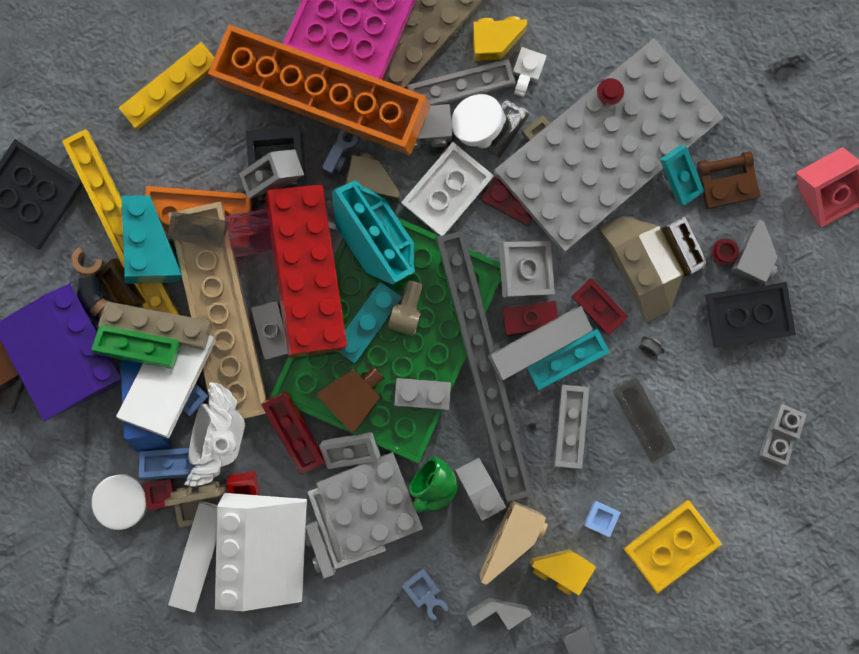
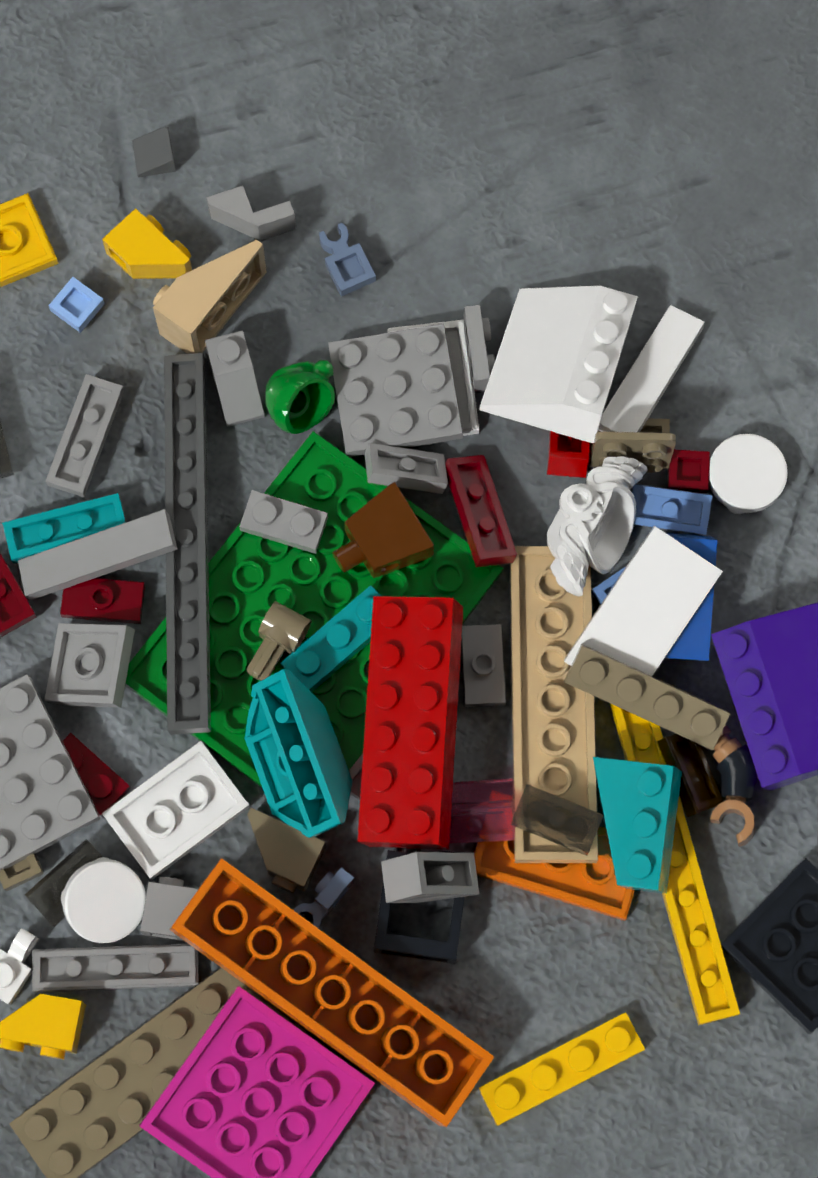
camera: 170 degrees left, 10 degrees down
green plate [91,325,181,369] -> none

